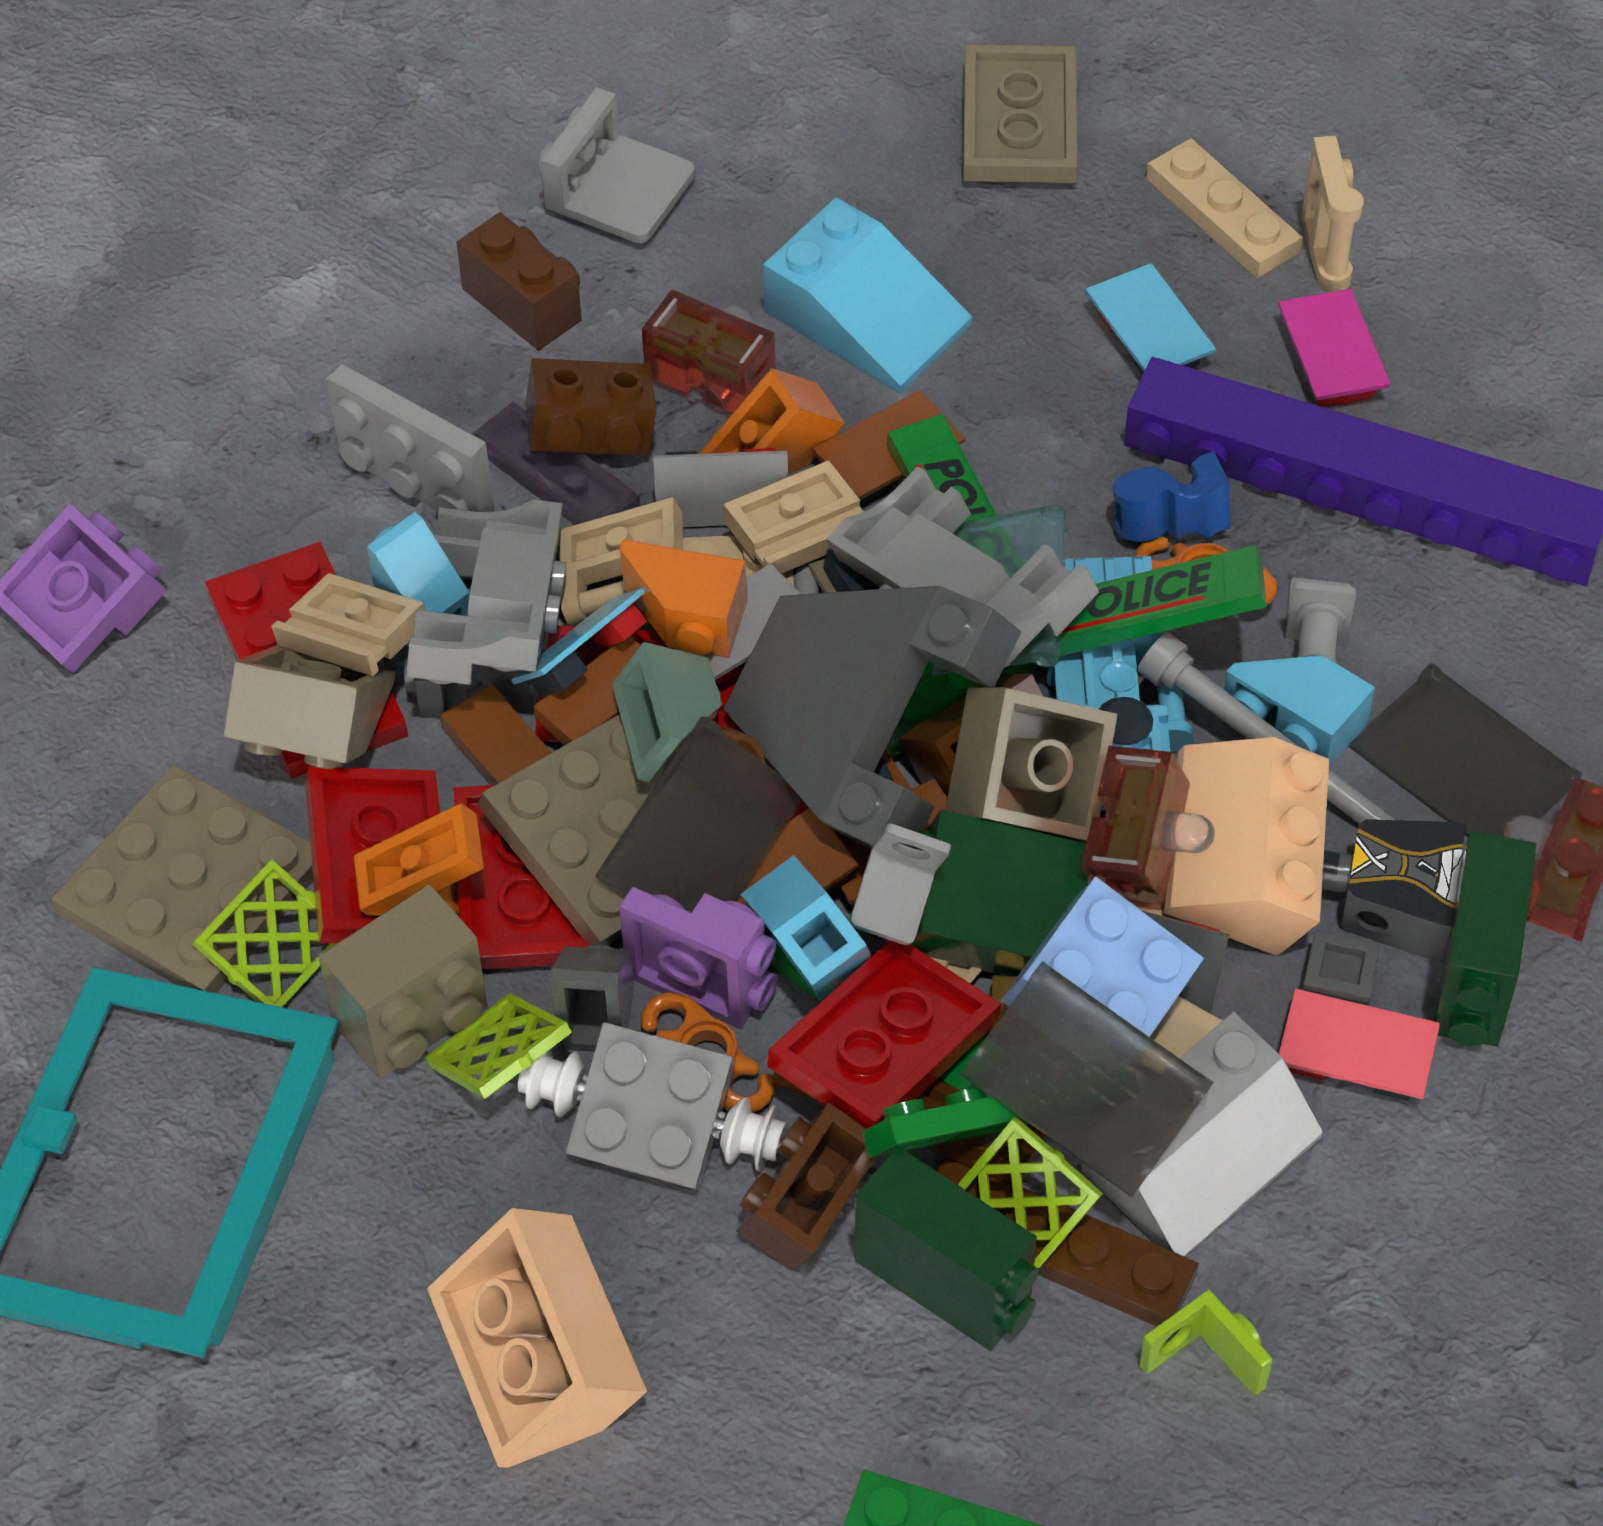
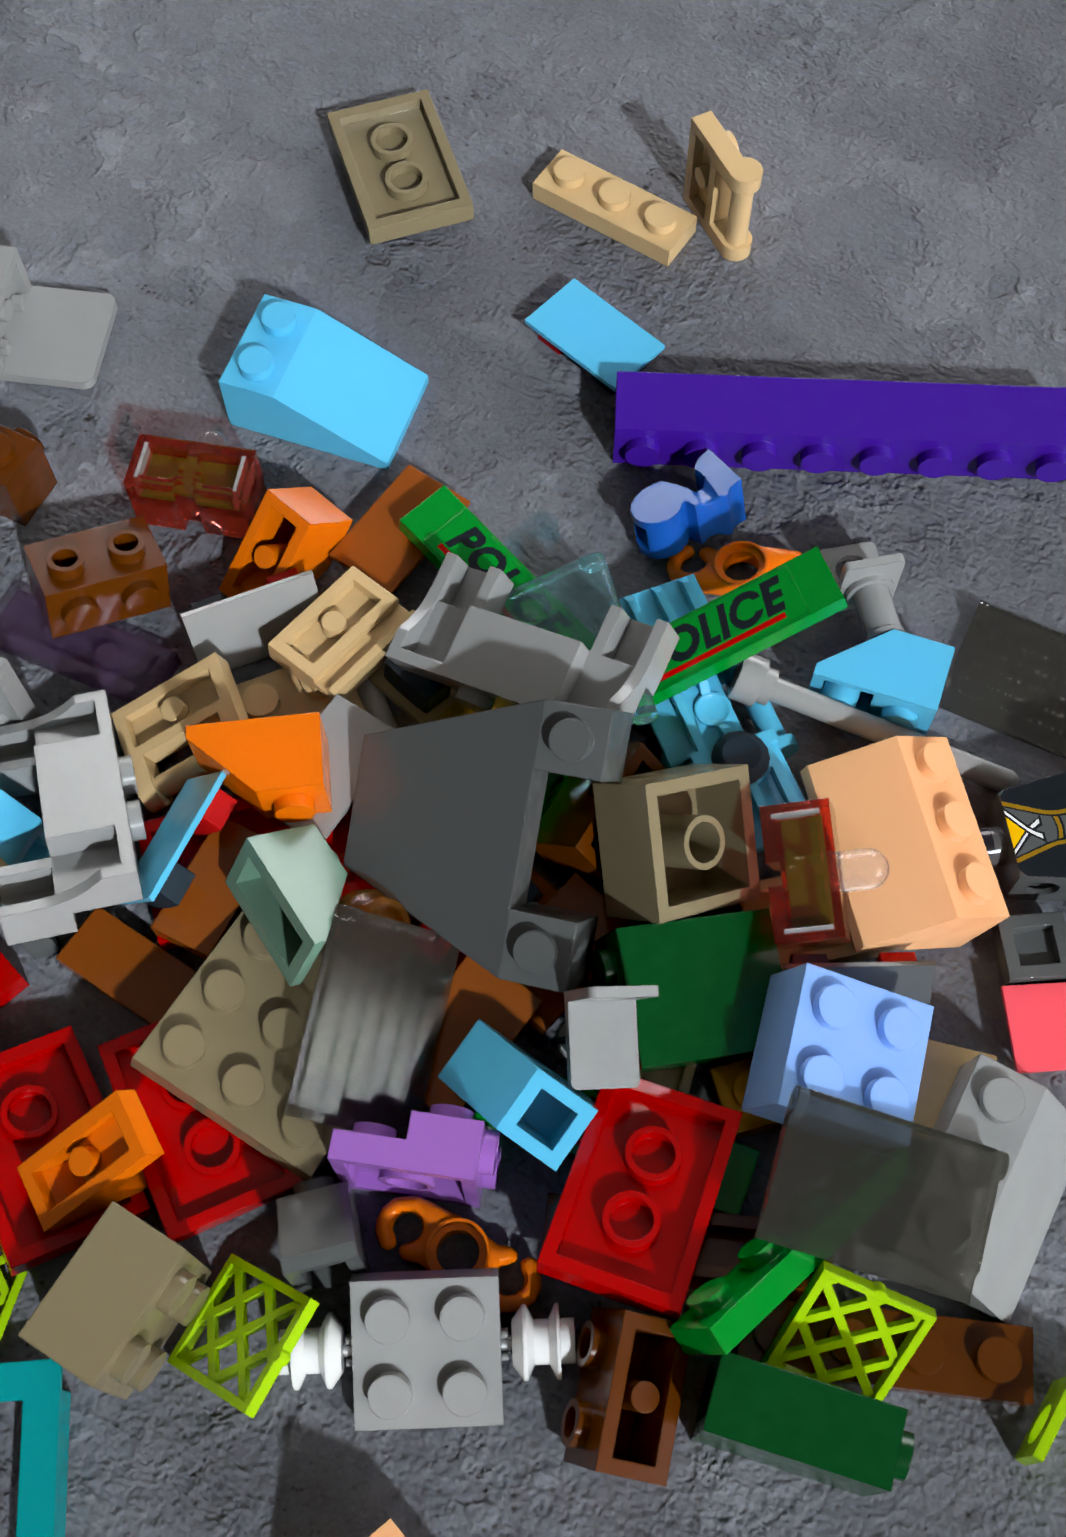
camera: 20 degrees left, 10 degrees up
dark pink piece [1278,288,1390,406] -> none

